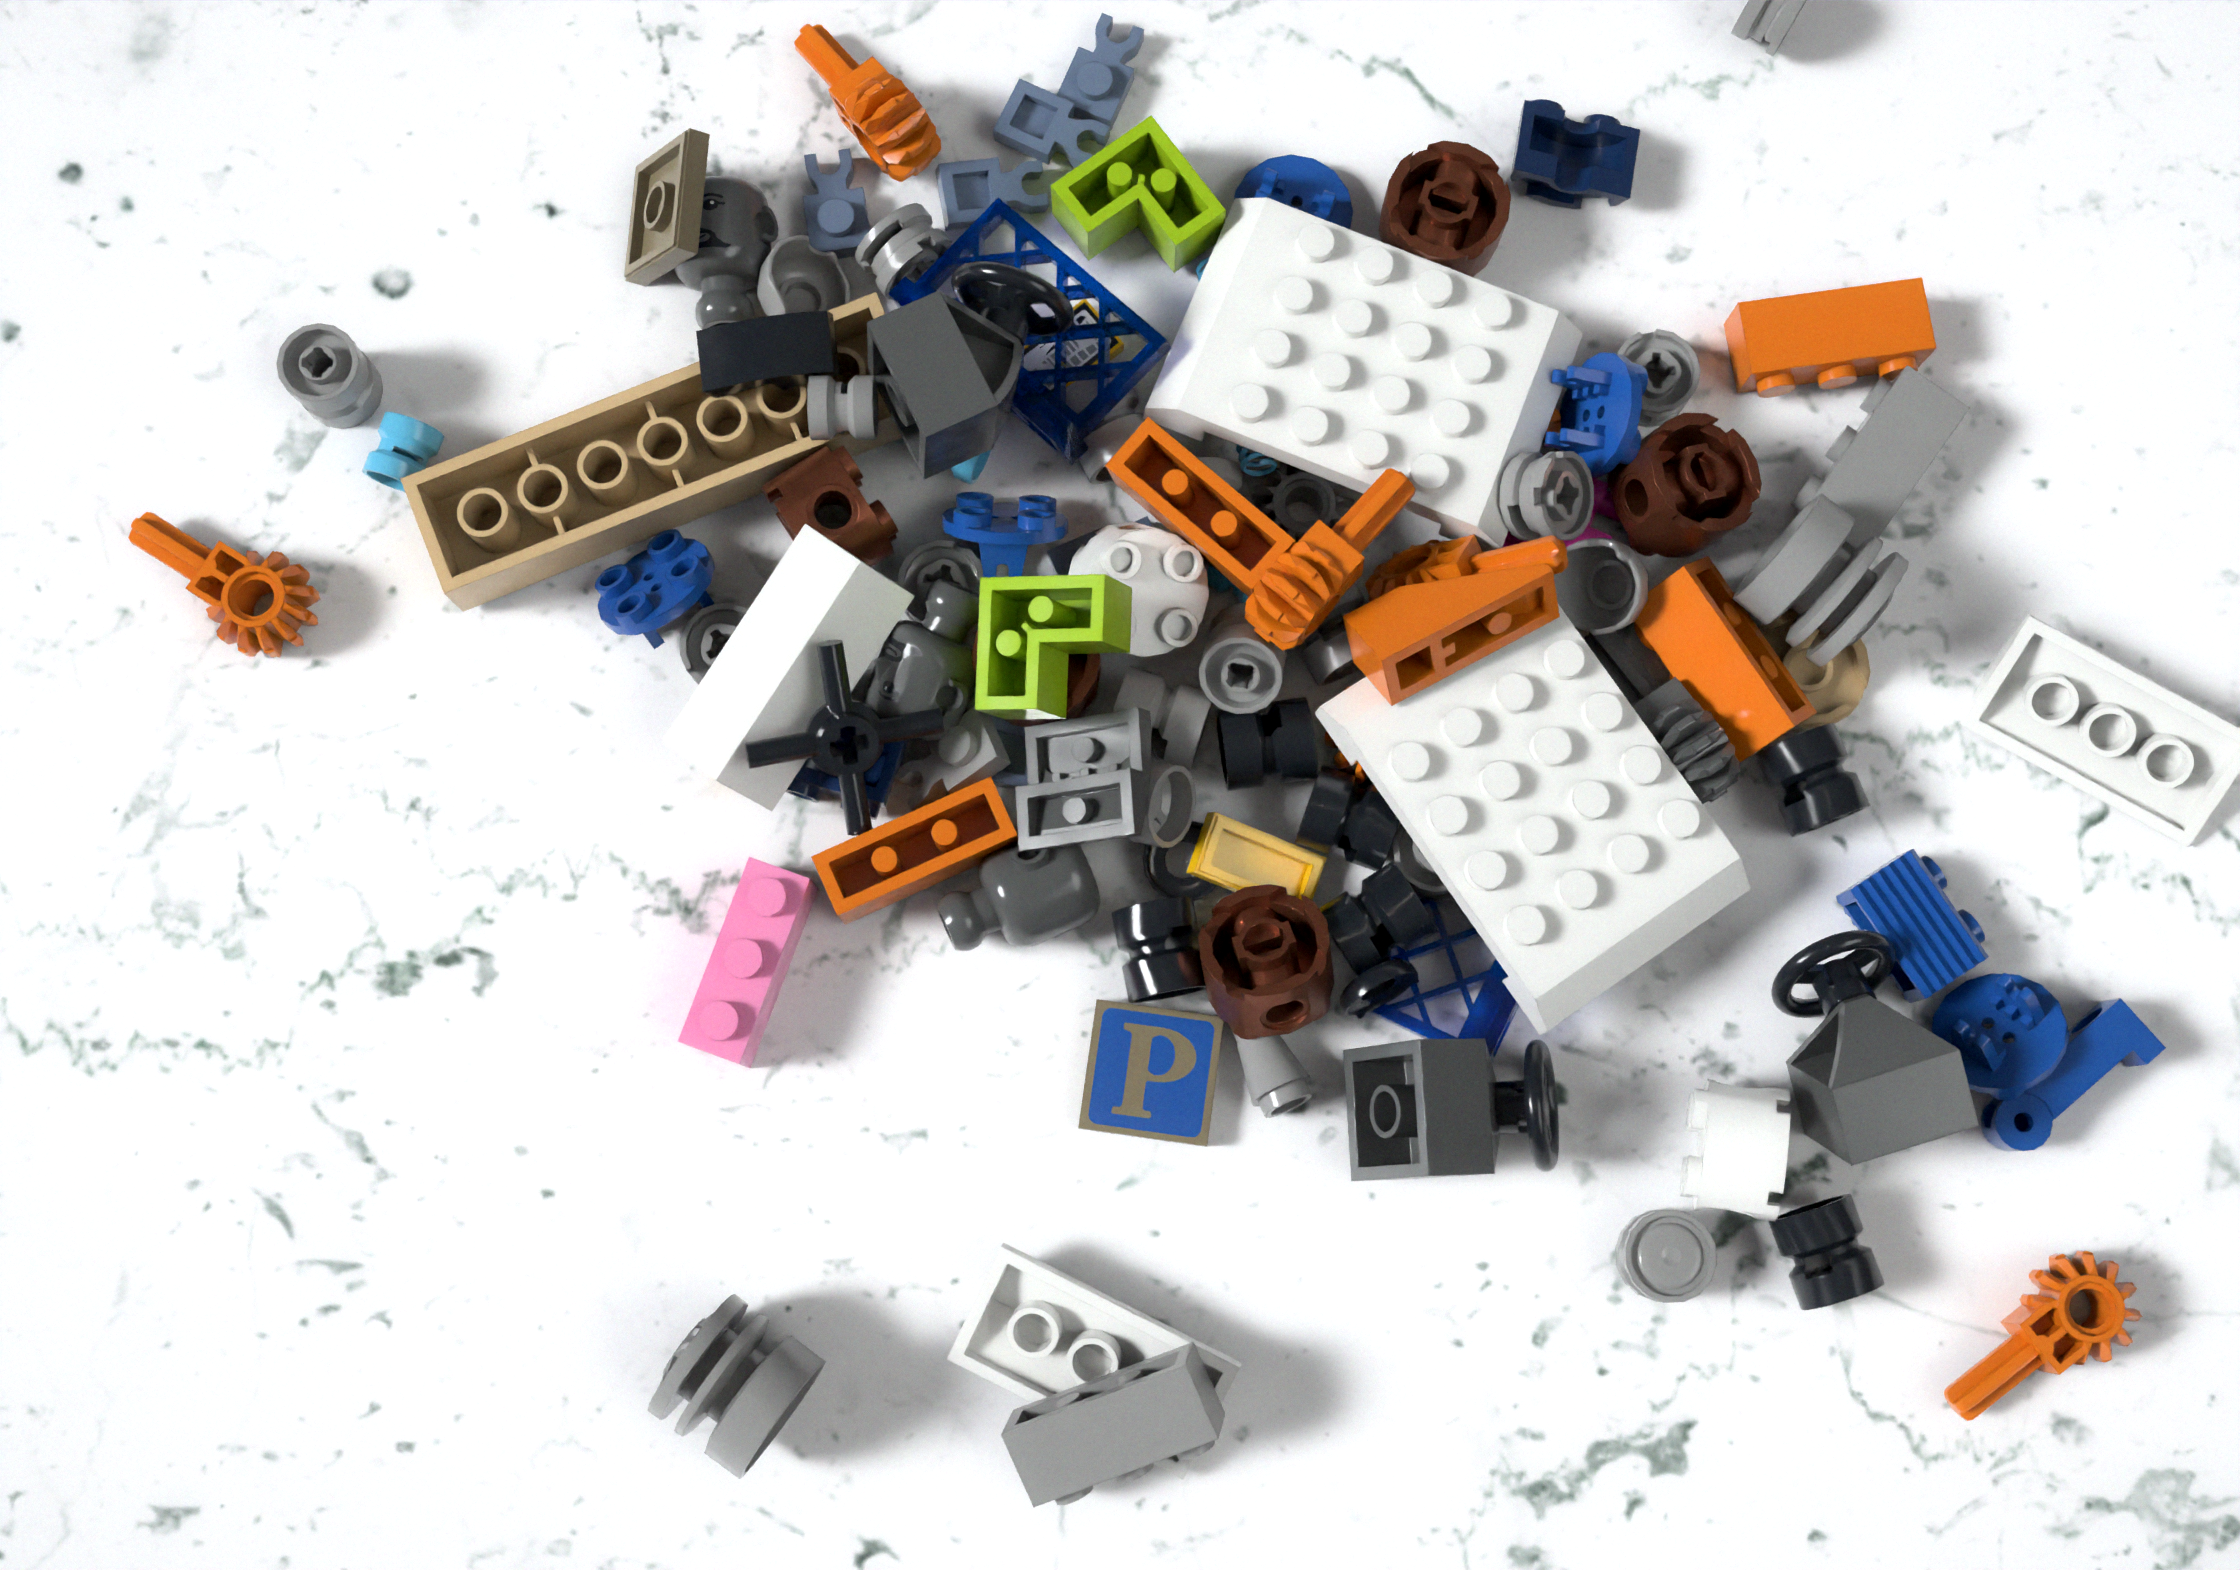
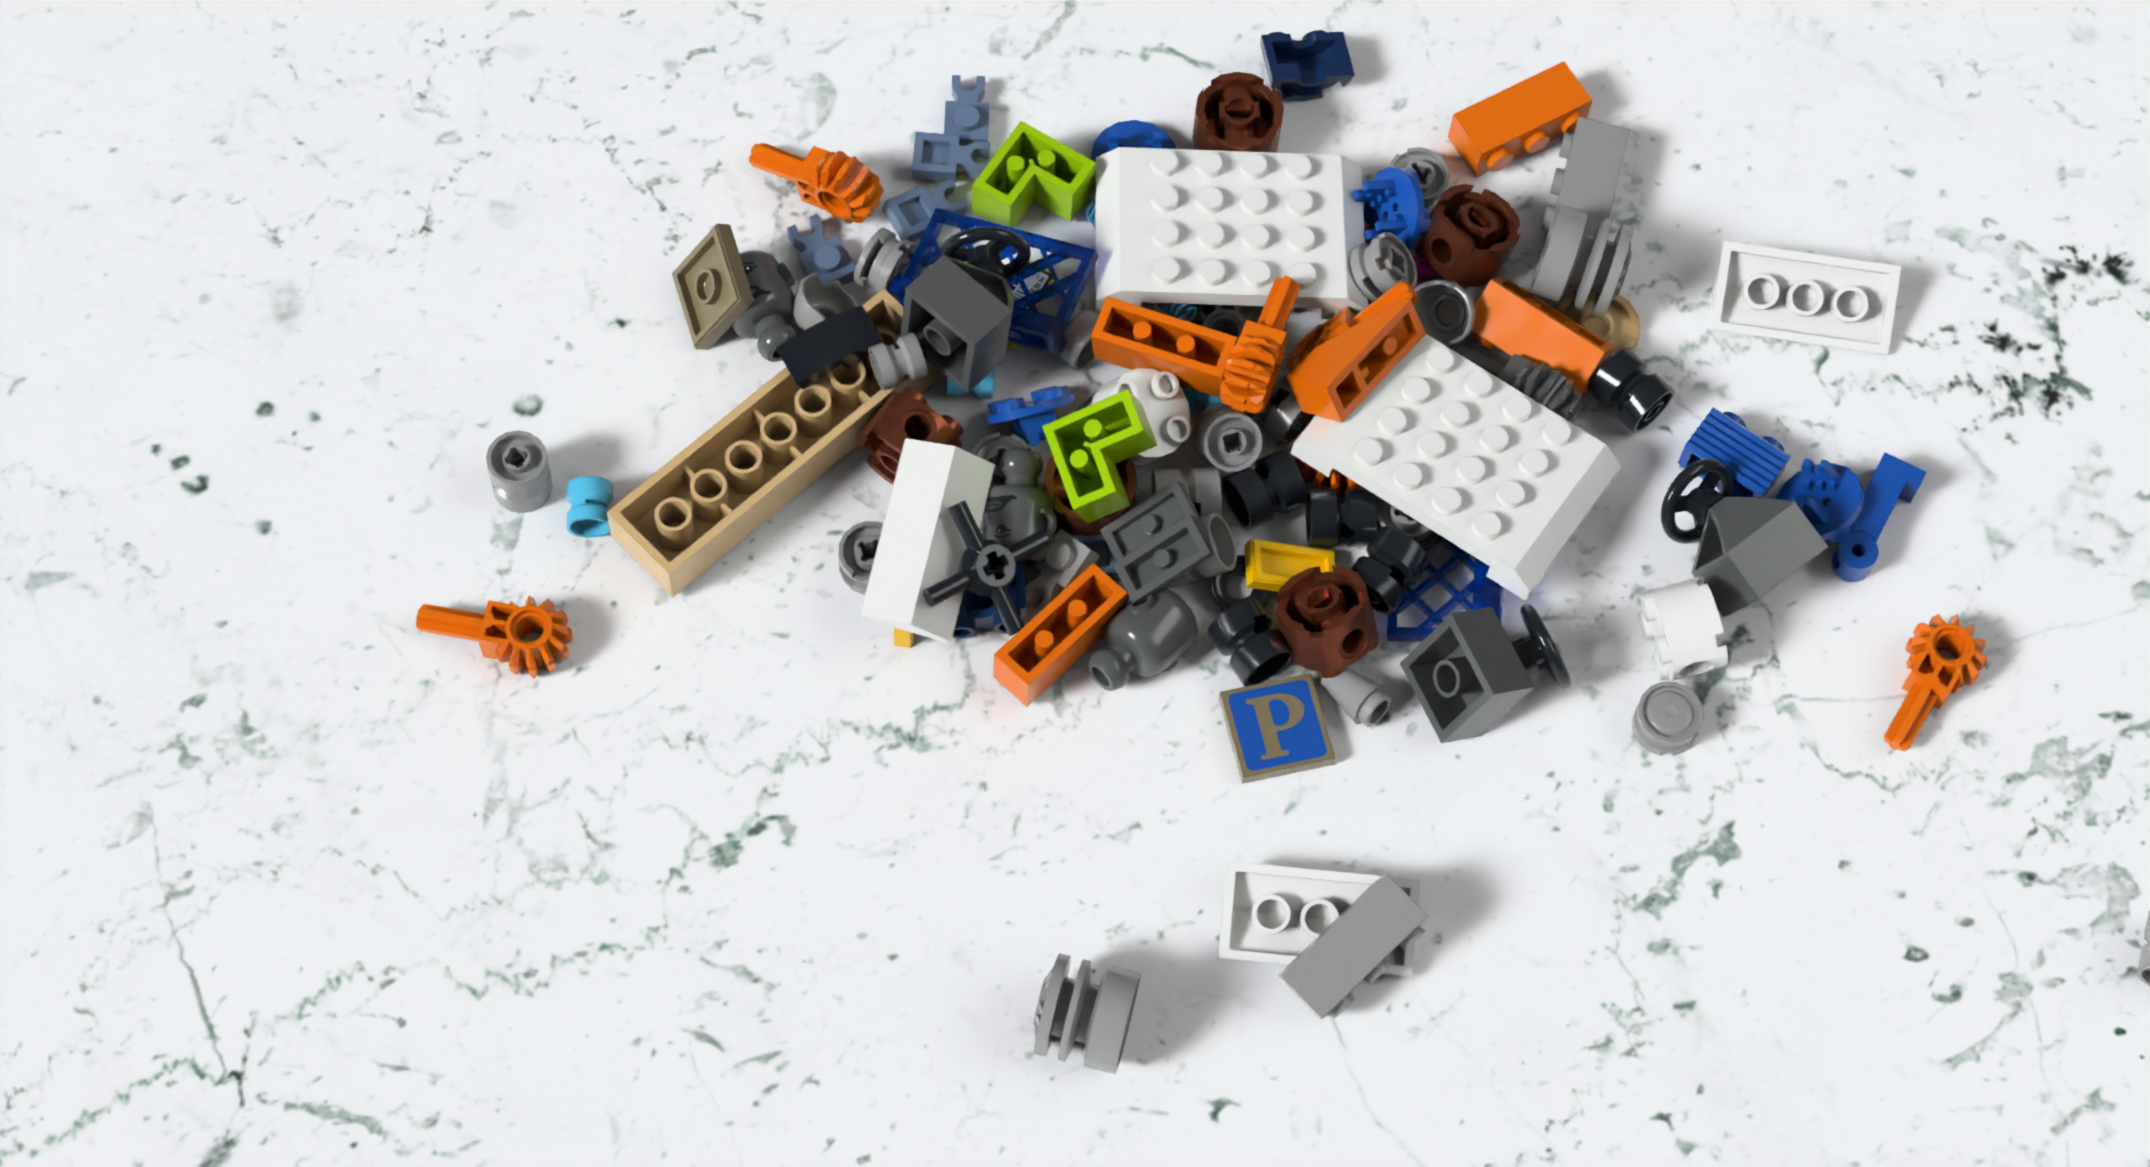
camera: 25 degrees left, 15 degrees down
blue plate [595,529,715,649] -> none
bright pink brick [678,857,819,1068] -> none
black piece [1340,957,1419,1019] -> none
black wheel [1768,1194,1884,1311] -> none

